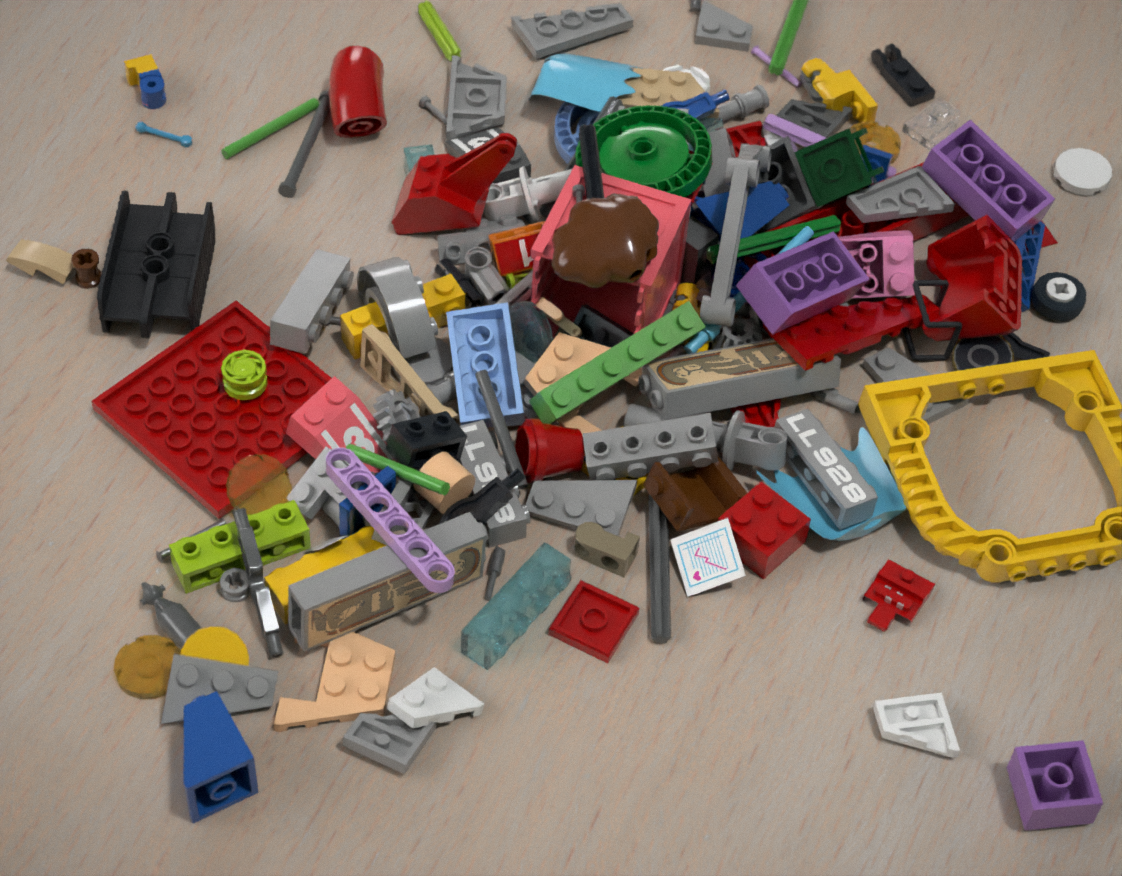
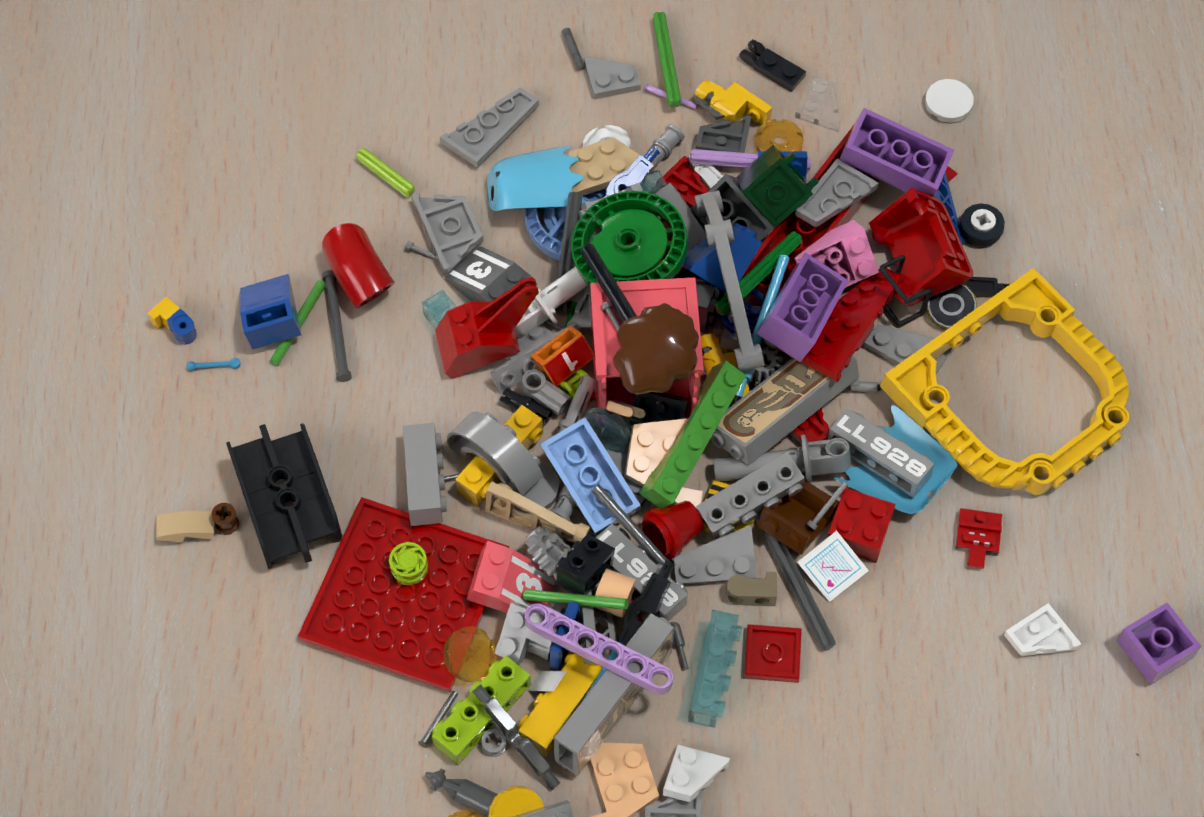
camera: 20 degrees left, 10 degrees up
none -> blue slope [240,274,302,349]
none -> light grey piece [807,482,848,530]

